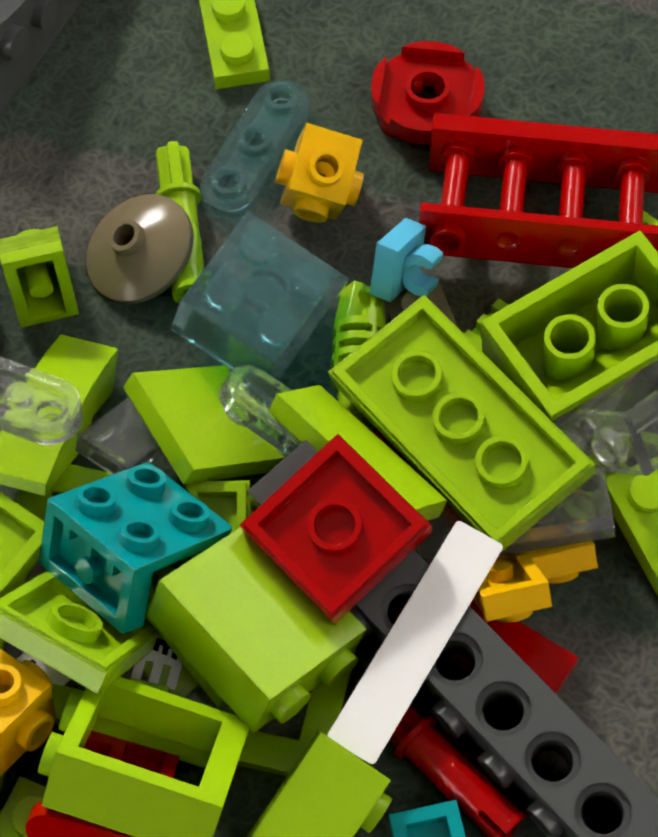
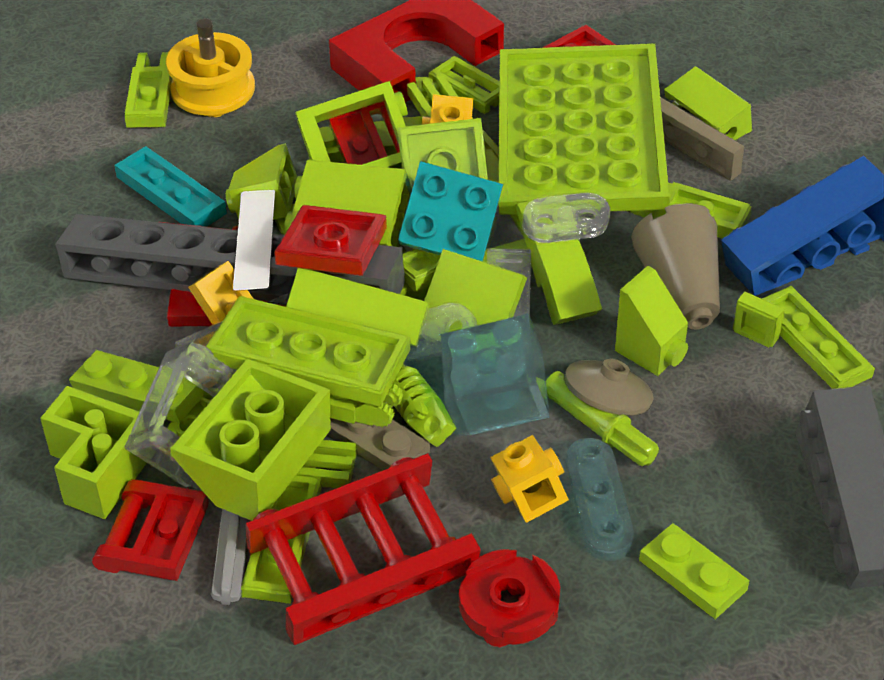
camera: 145 degrees right, 15 degrees down
medium azure tile [369,218,443,302] -> none

